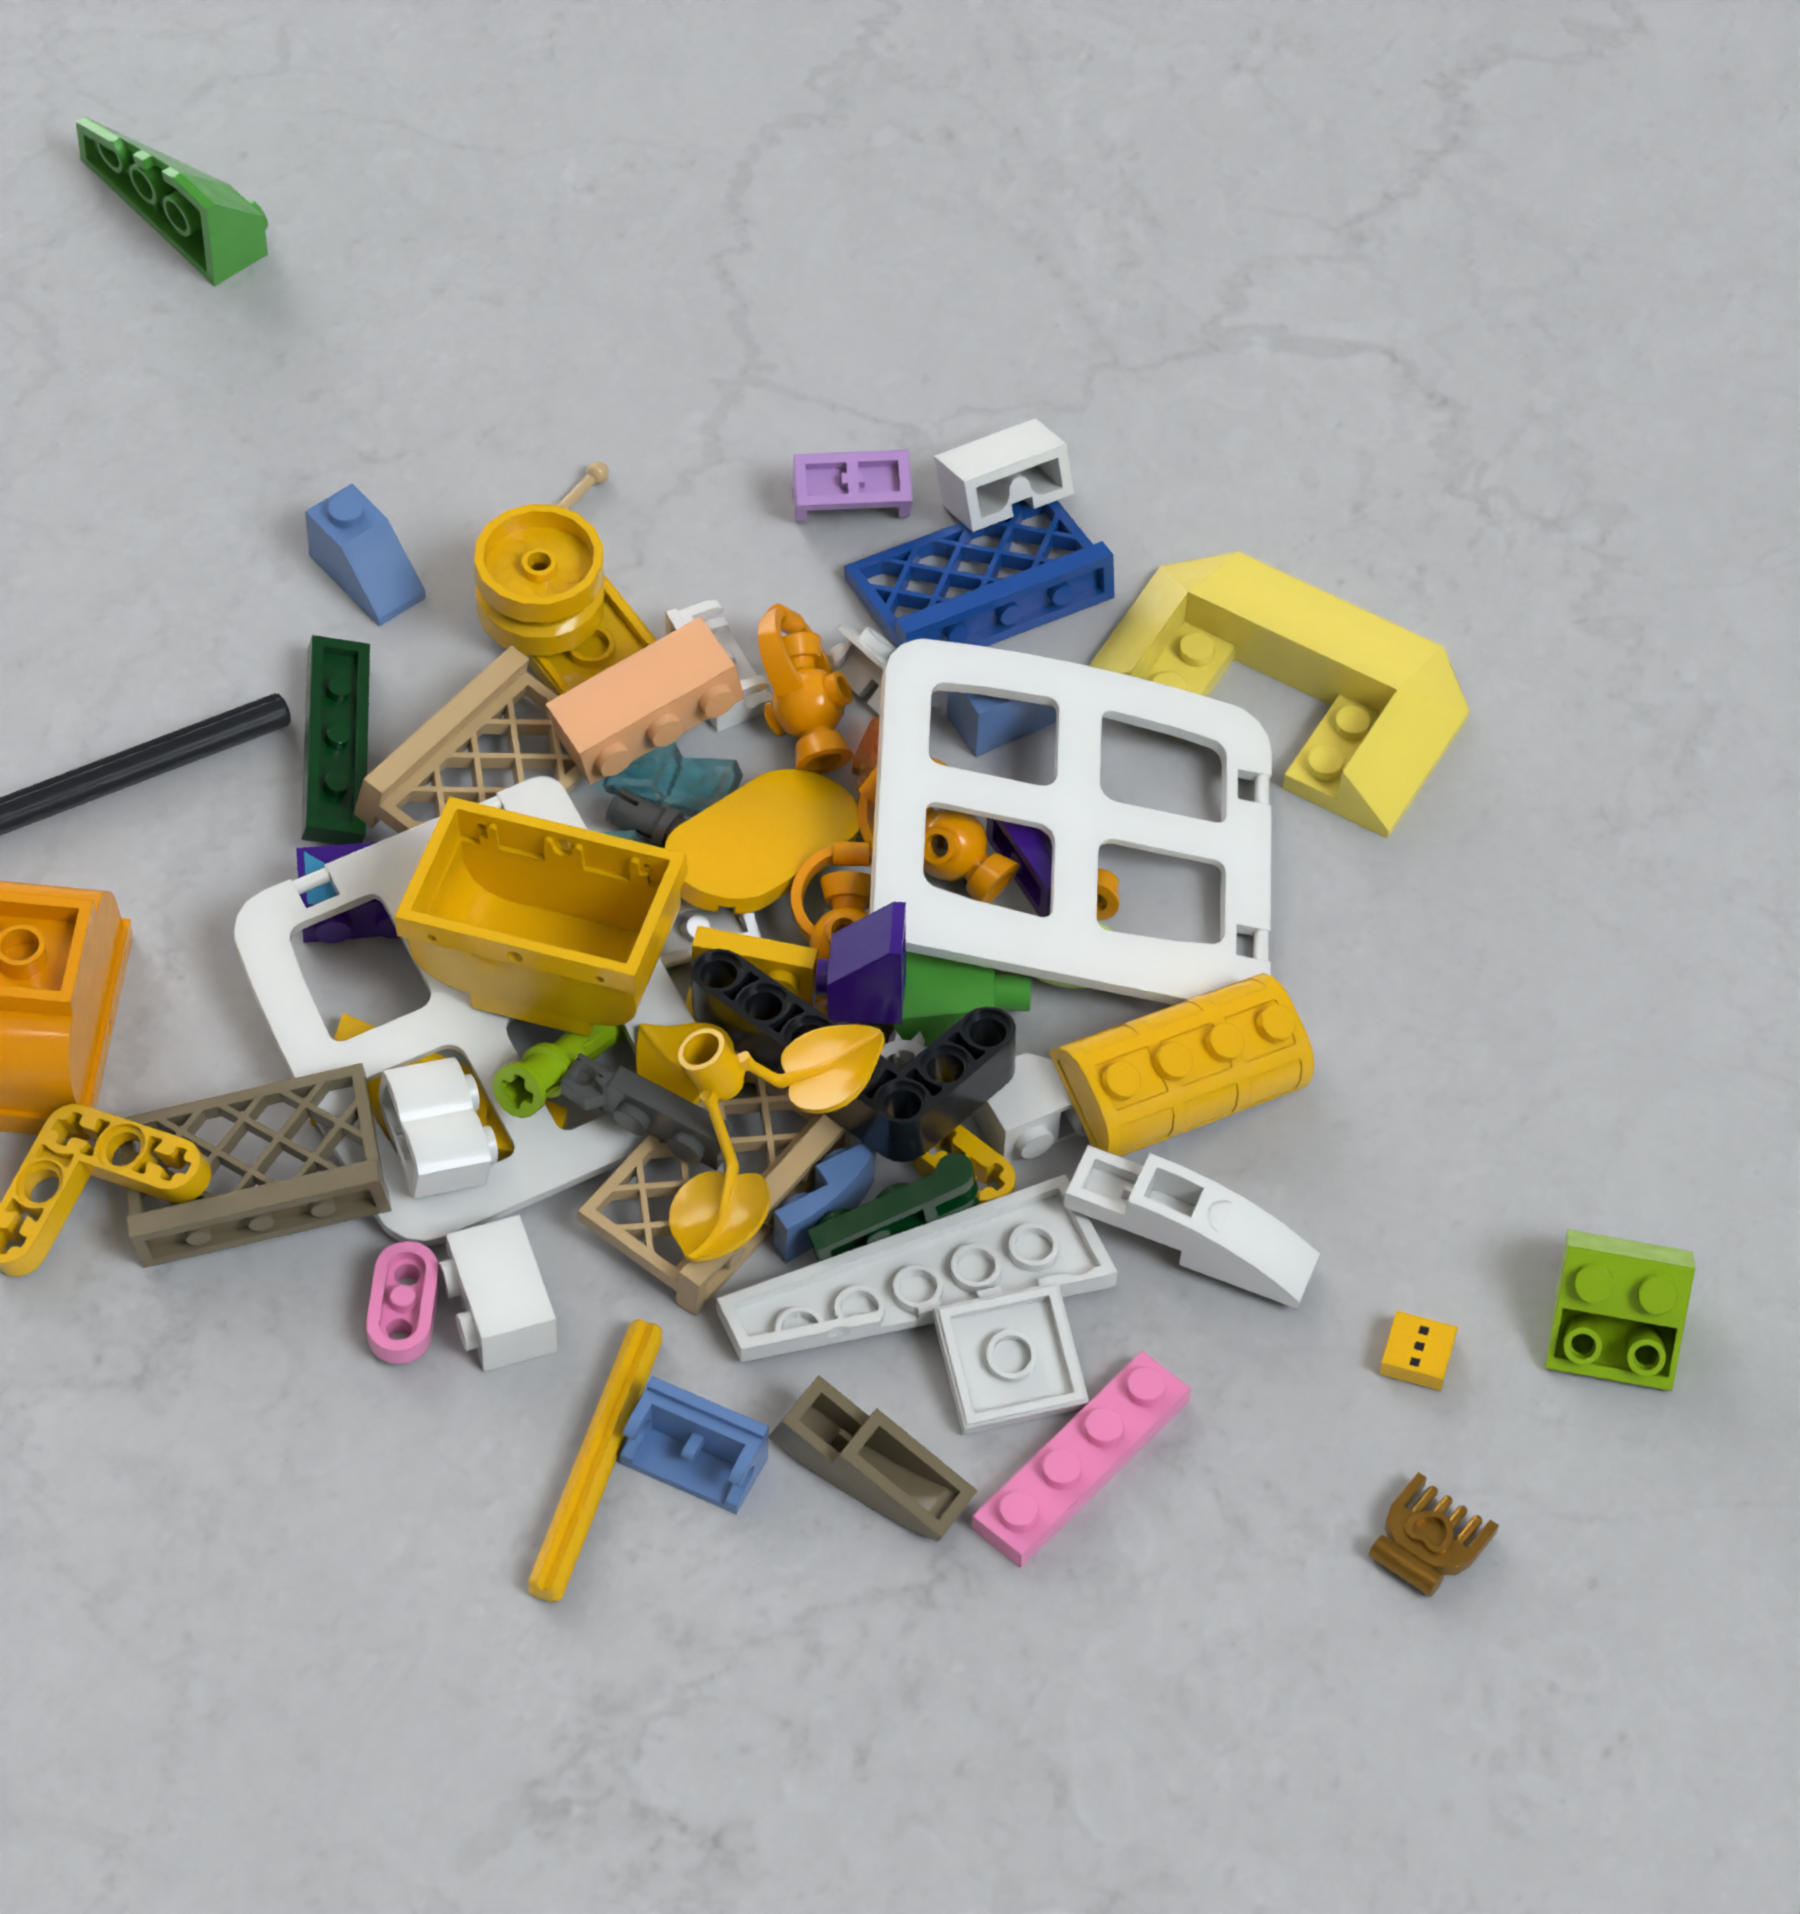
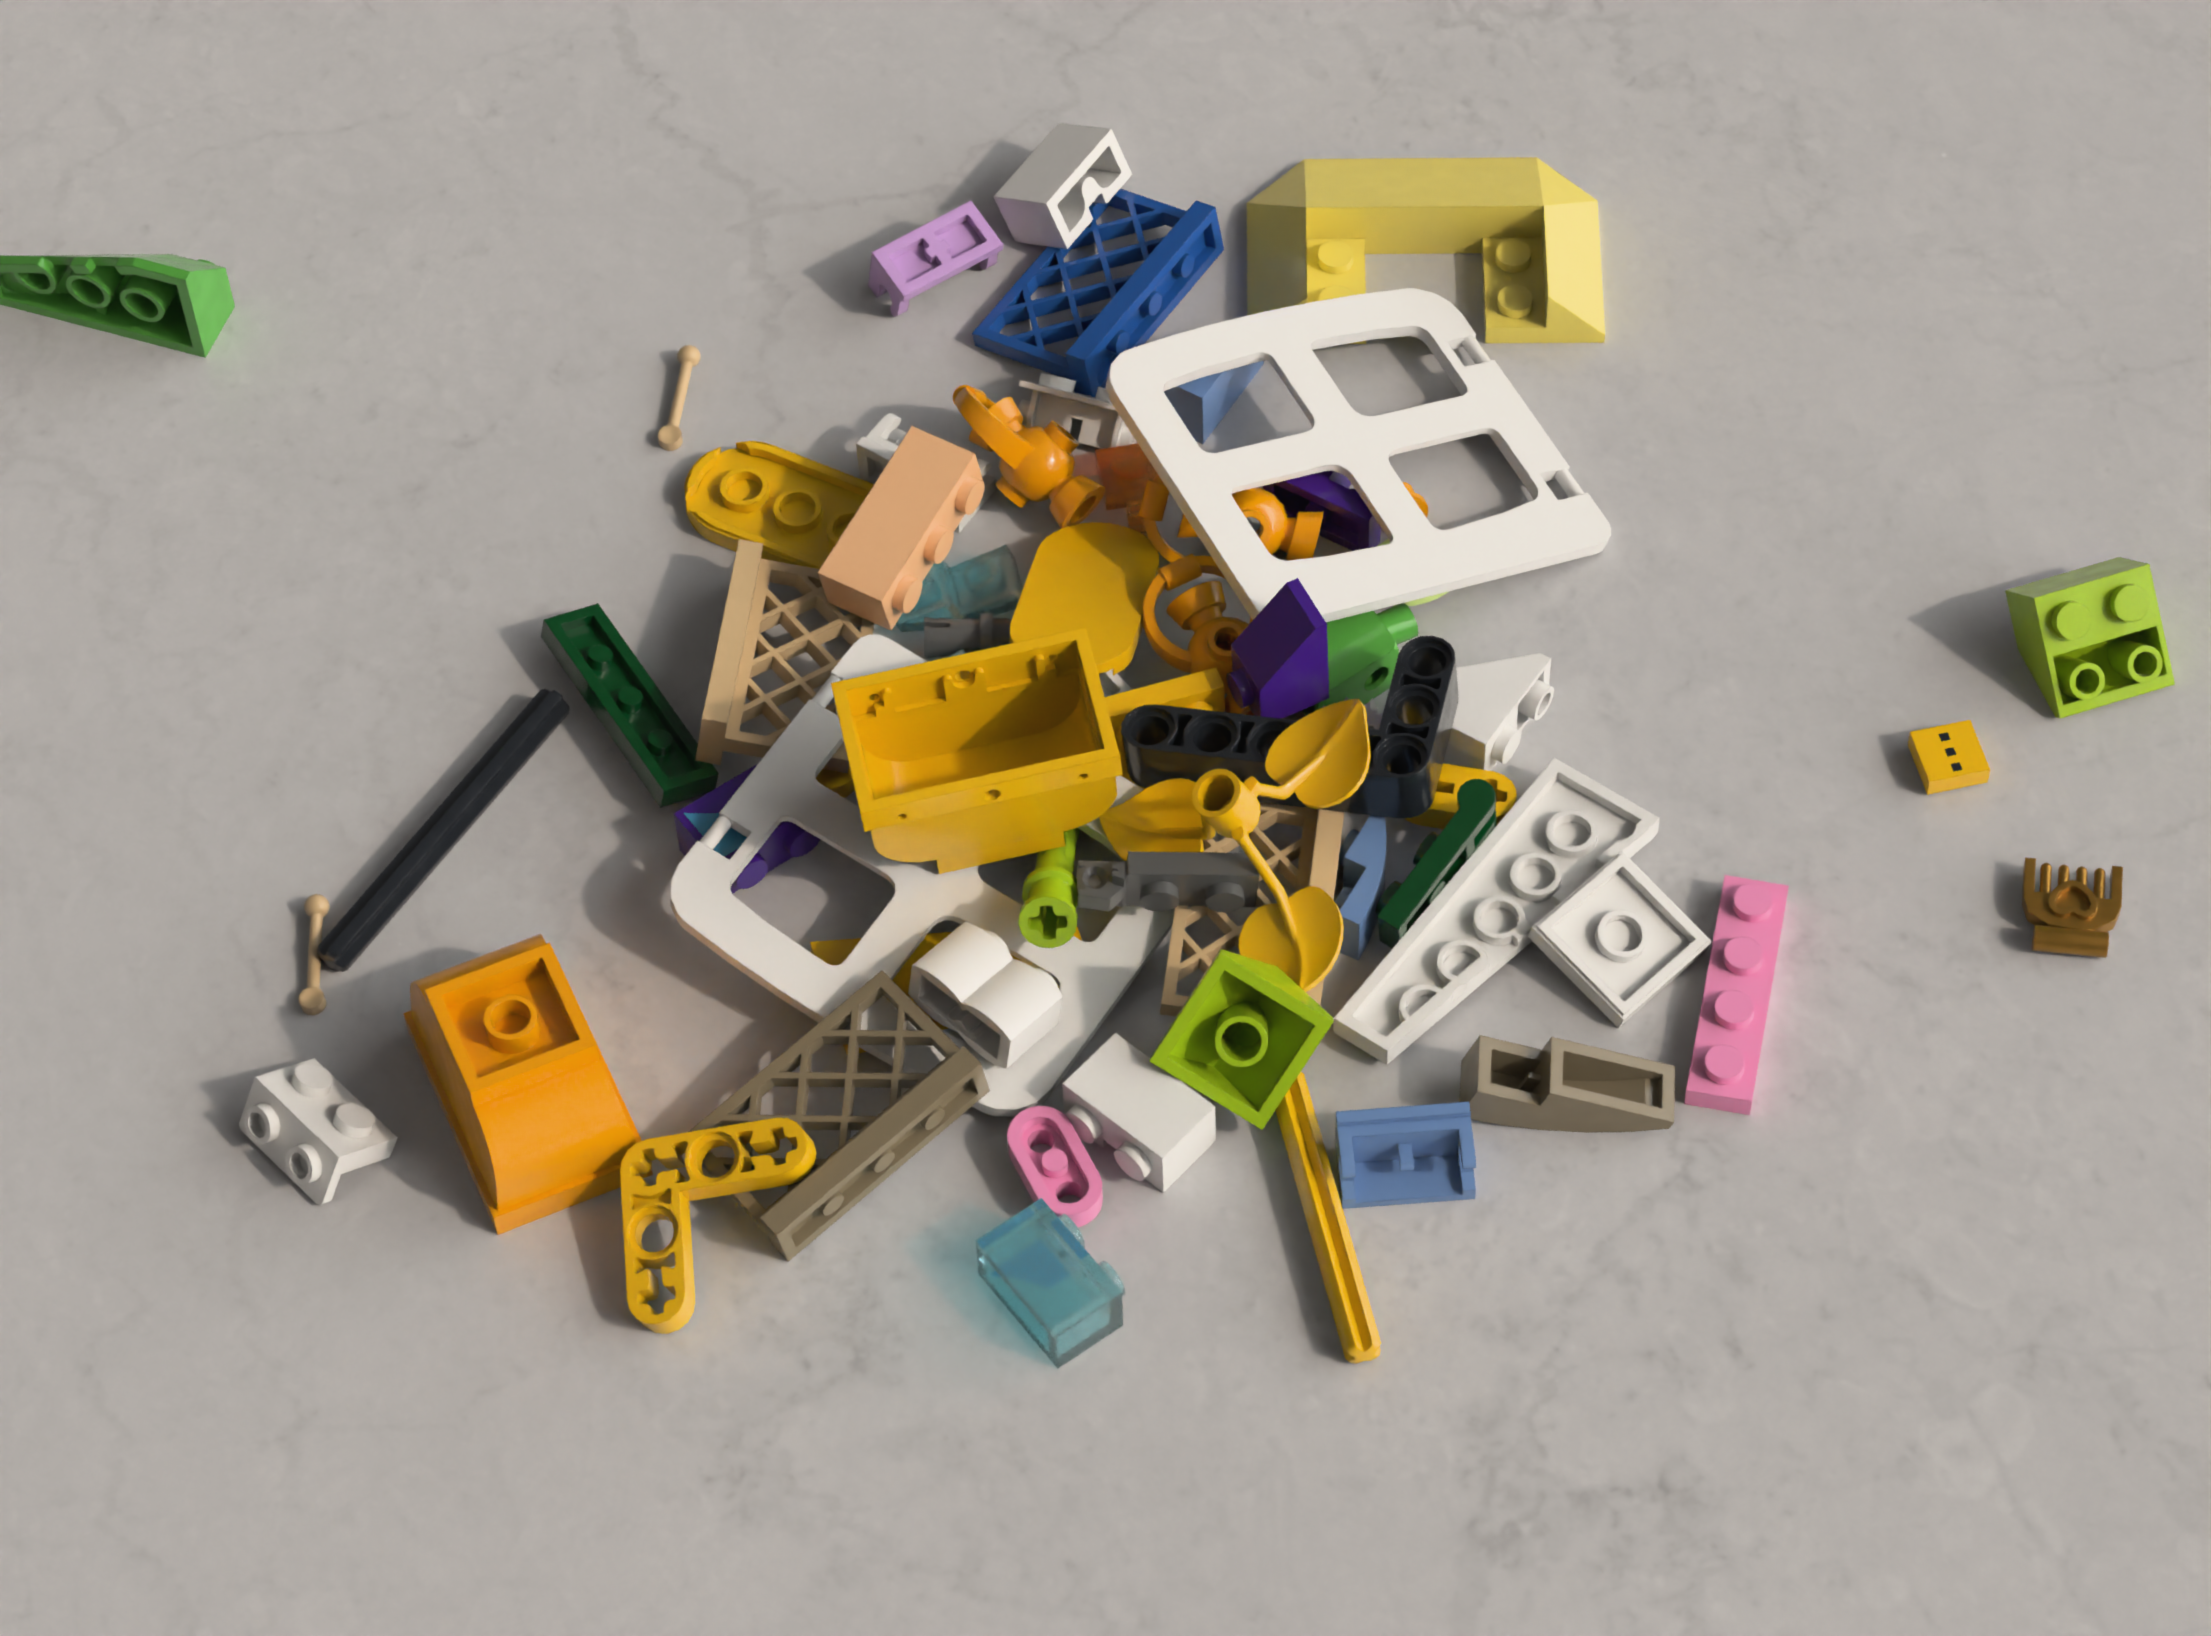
camera: 25 degrees left, 0 degrees up
medium blue slope [305,484,426,627] -> none
yellow wheel [474,504,605,656] -> none
yellow container [1048,973,1315,1157] -> none
white slope [1063,1145,1320,1309] -> none
none -> clear light blue brick [975,1198,1125,1369]
none -> lime slope [1149,949,1334,1130]

